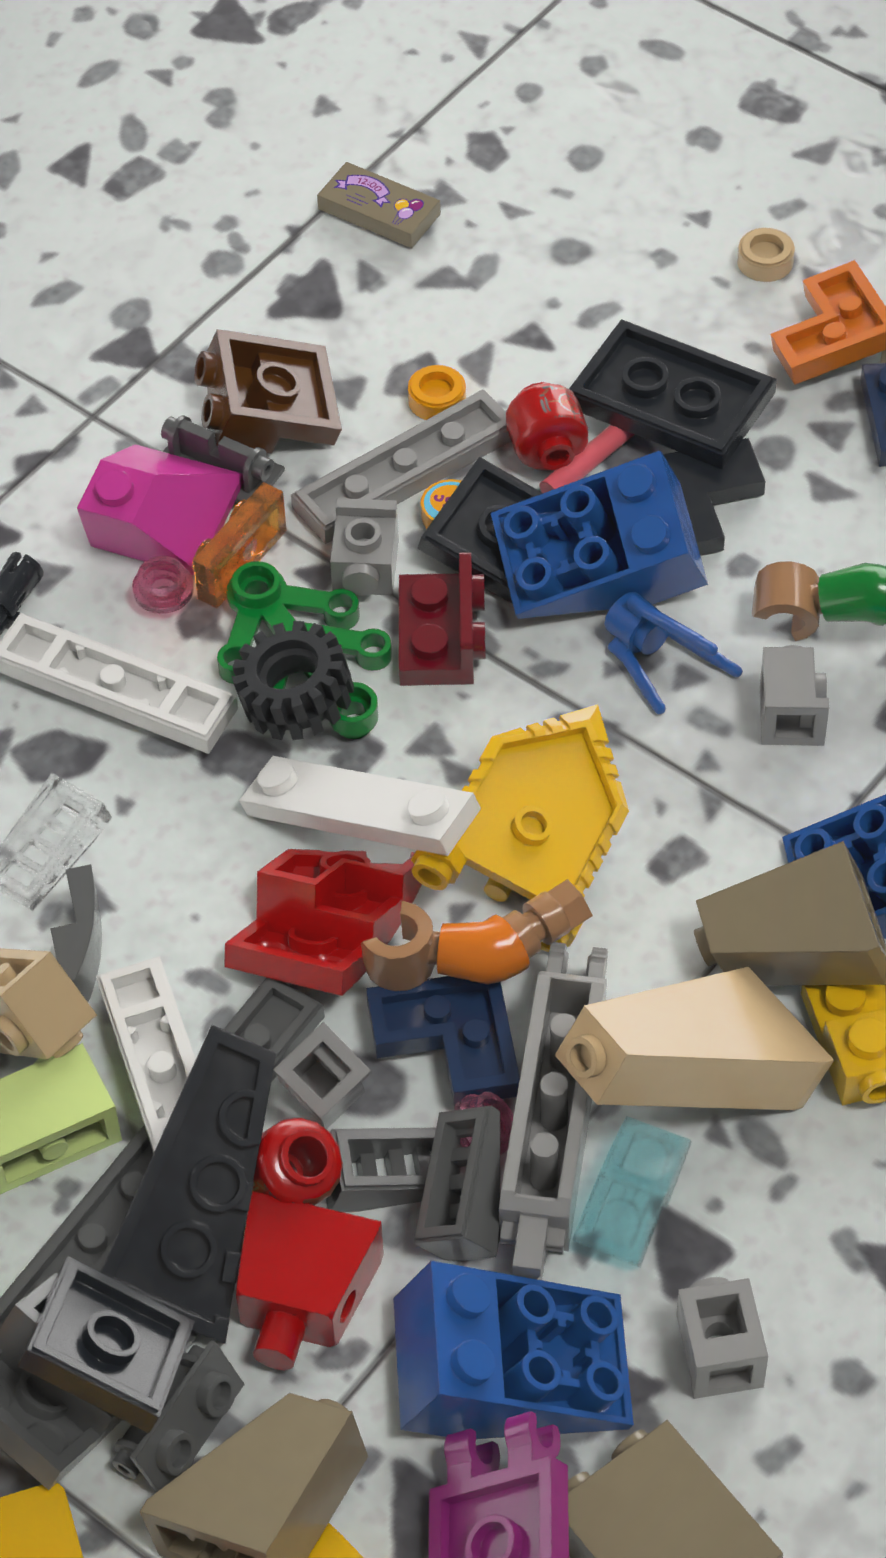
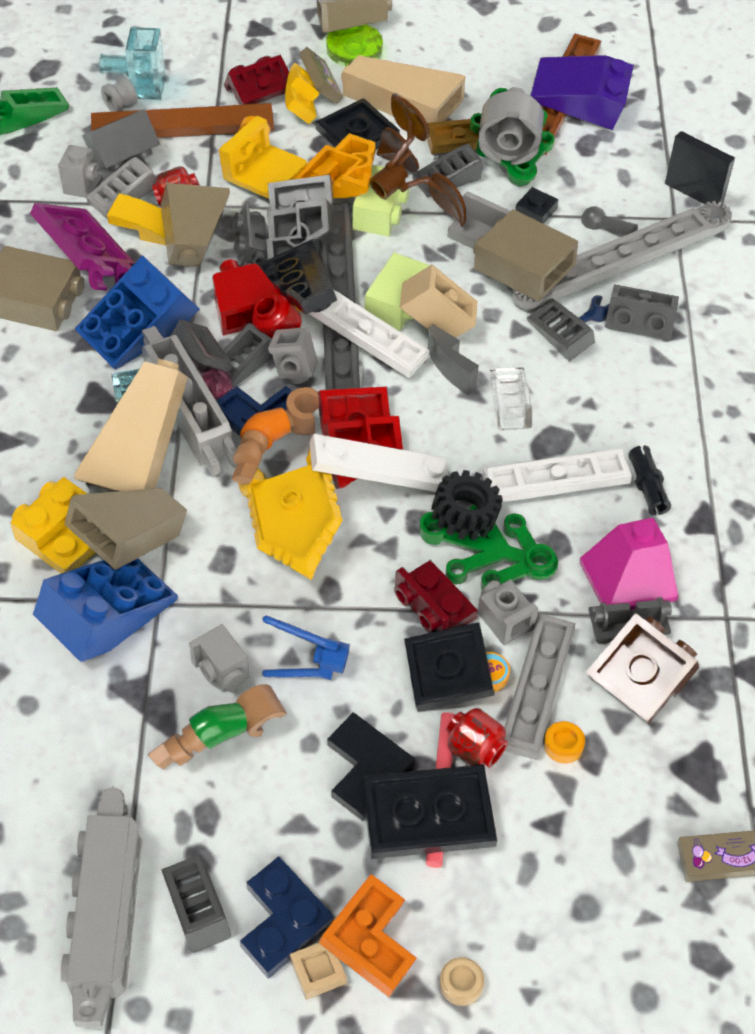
camera: 140 degrees right, 0 degrees up
black tile [17,1256,195,1433] -> none
clear pink plate [132,556,194,614] -> none
clear orange plate [192,482,287,609] -> none
blue slope [491,450,708,619] -> none
light grey brick [676,1277,768,1399] -> none

